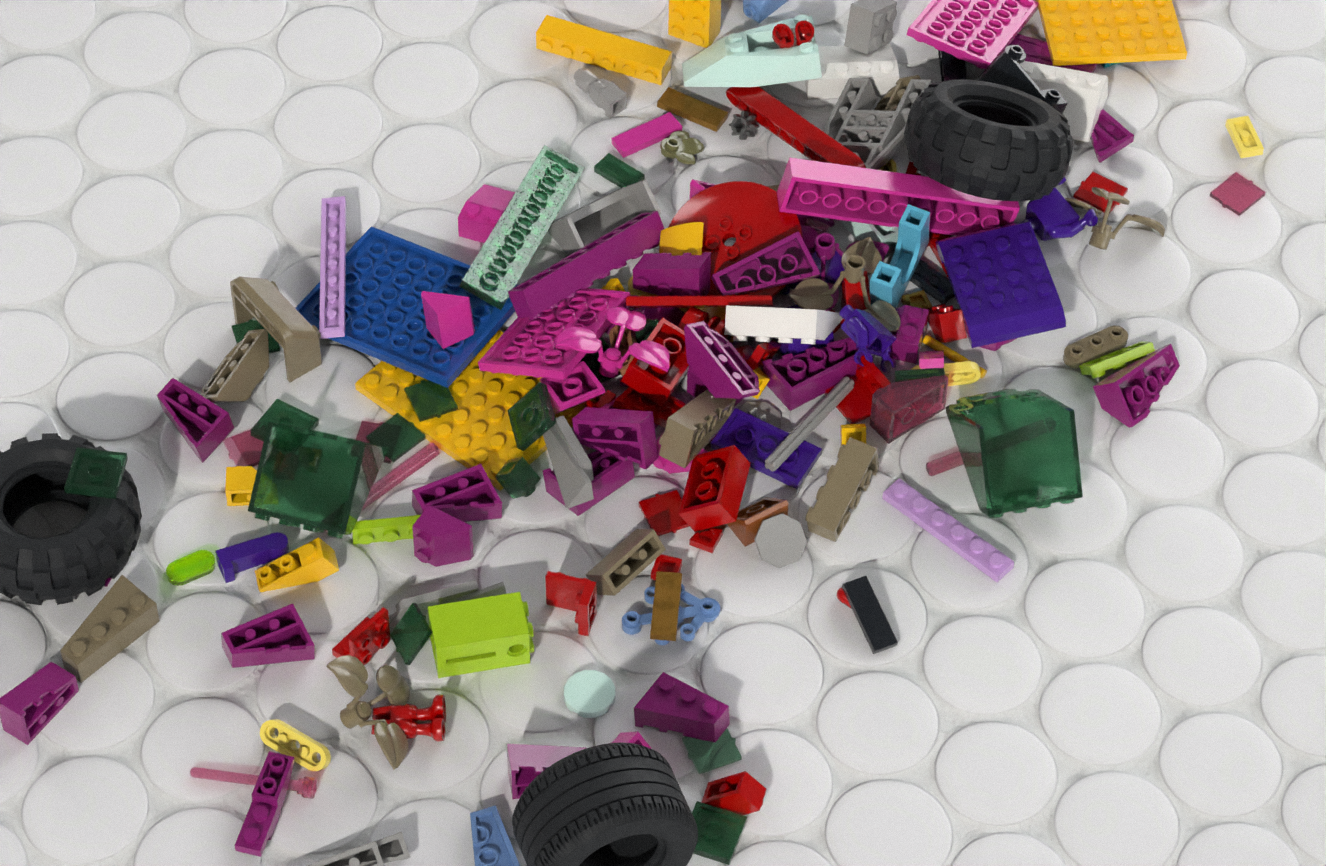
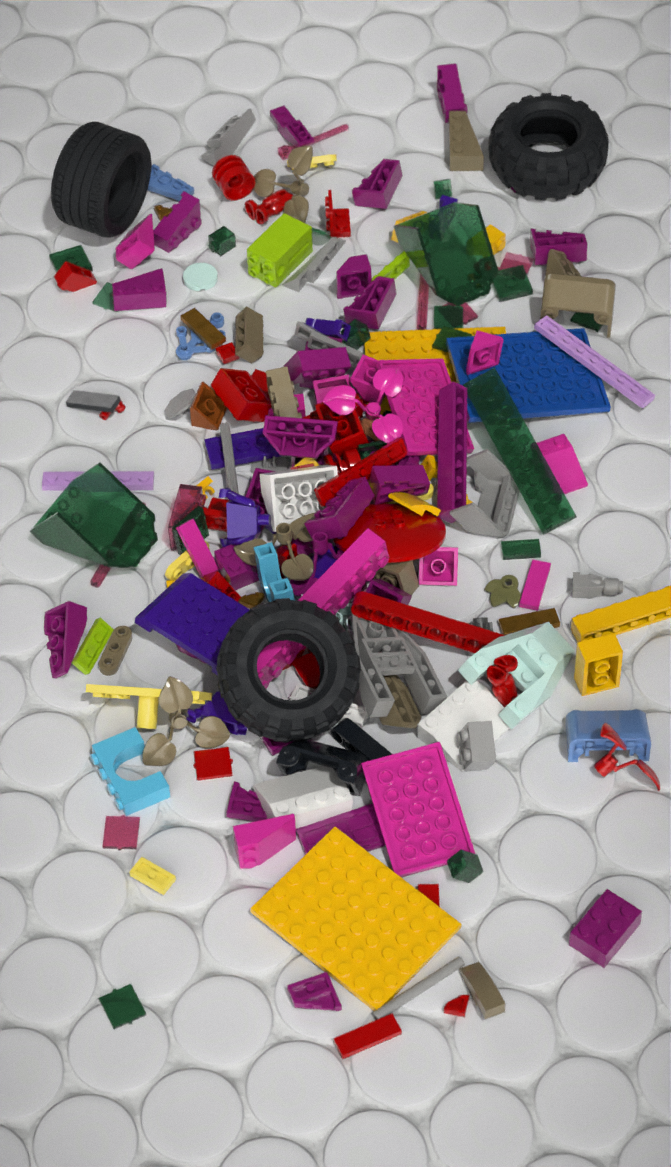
camera: 140 degrees right, 0 degrees up
clear green tile [64,447,128,499] -> none
clear neon green tile [166,550,216,586] -> none
clear green tile [507,382,557,451] -> none
red bracket [545,571,597,636] -> none
dark tan wedge [805,438,879,542] -> none
none -> light yellow plate [86,684,212,729]
none -> medium azure arch [90,727,170,816]
none -> clear green brick [208,226,236,257]
none -> red wheel [212,155,255,200]
none -> dark pink slope [233,814,296,869]
none -> dark purple leg [305,318,351,341]
none -> clear green tile [433,179,452,199]

